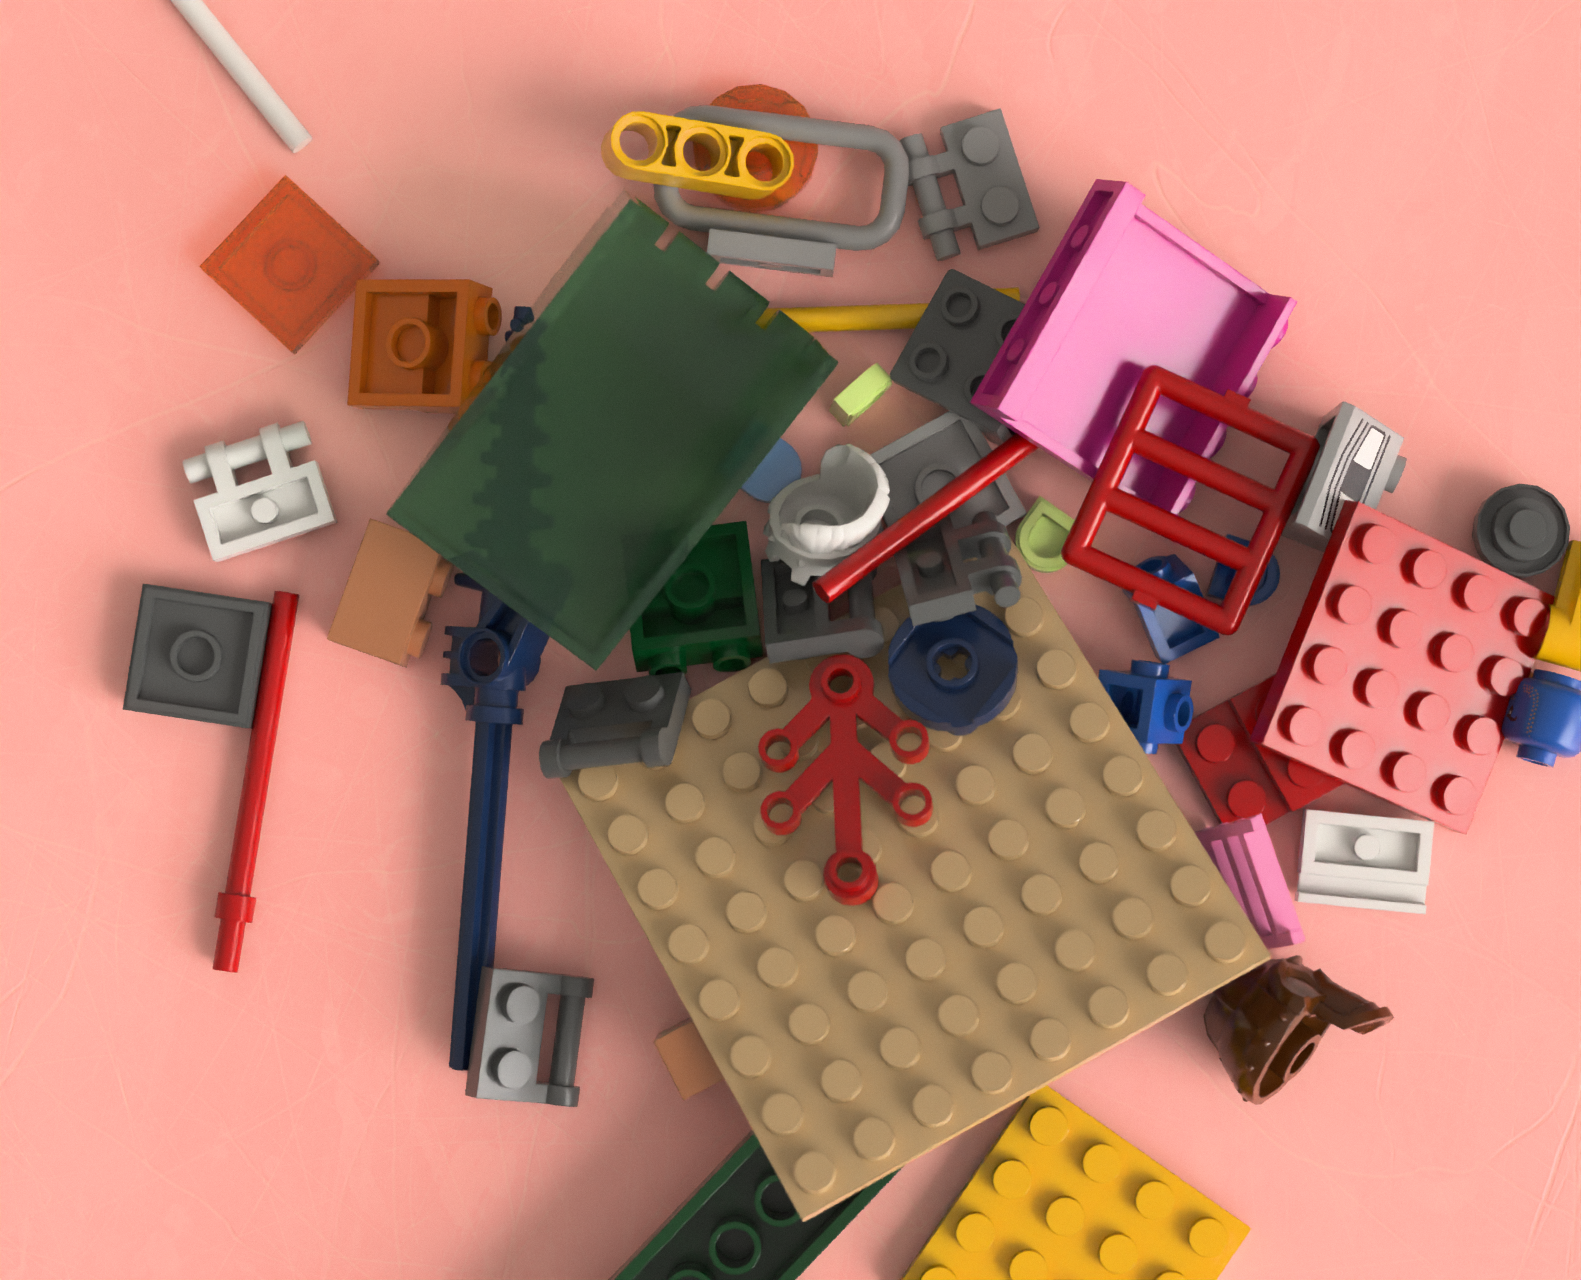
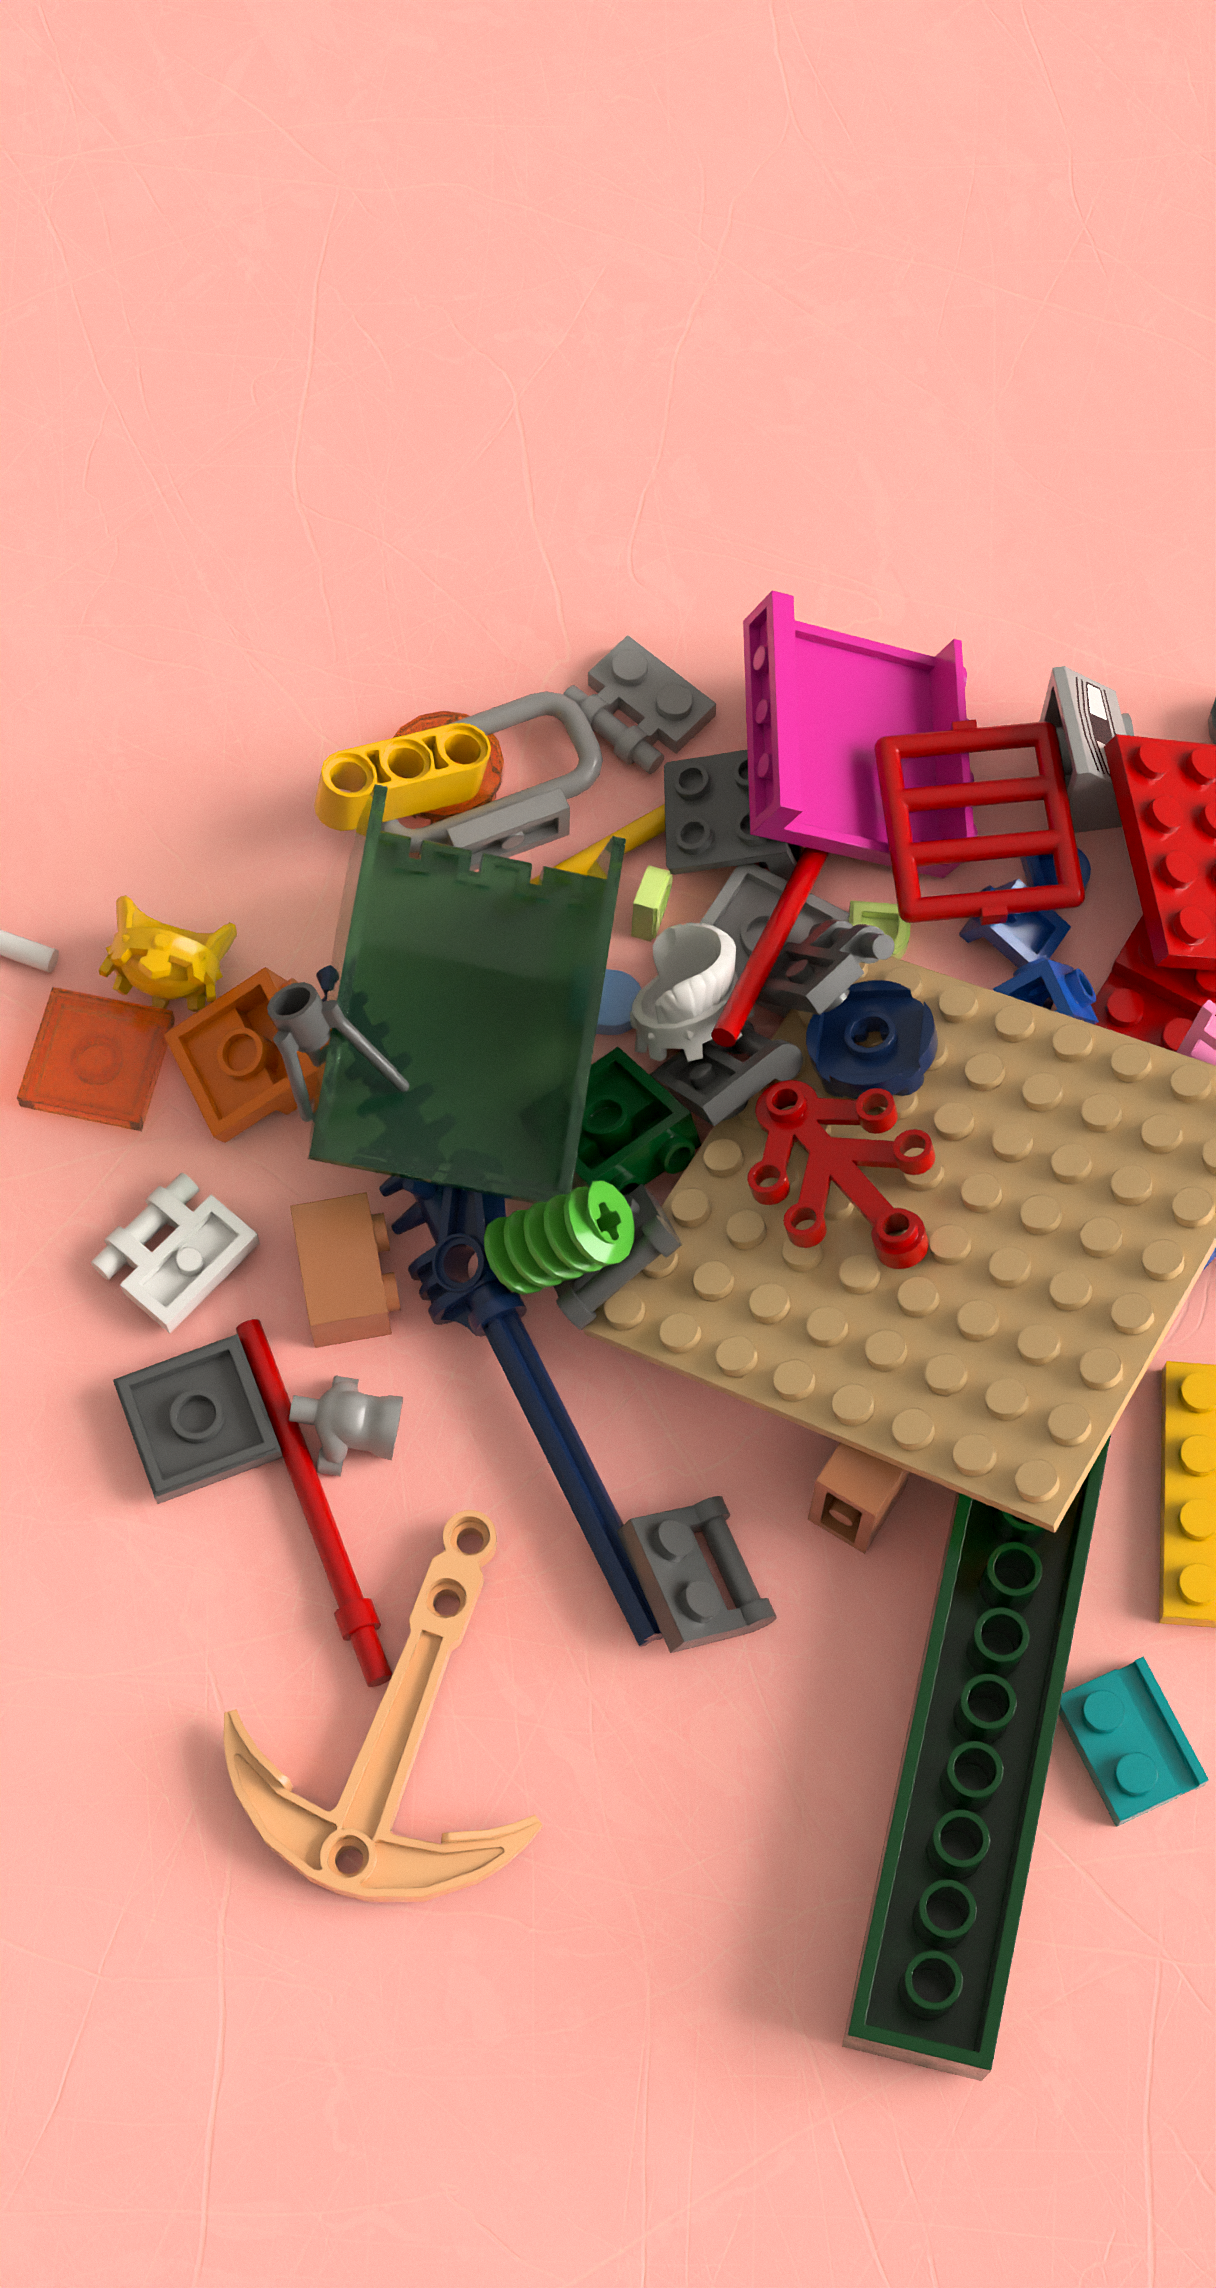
camera: 30 degrees left, 20 degrees down
none -> yellow hair [98,895,237,1012]
none -> light nougat piece [223,1510,543,1902]
none -> dark grey plant [267,982,409,1122]
none -> light grey piece [289,1375,403,1477]
none -> bright green piece [484,1181,635,1295]

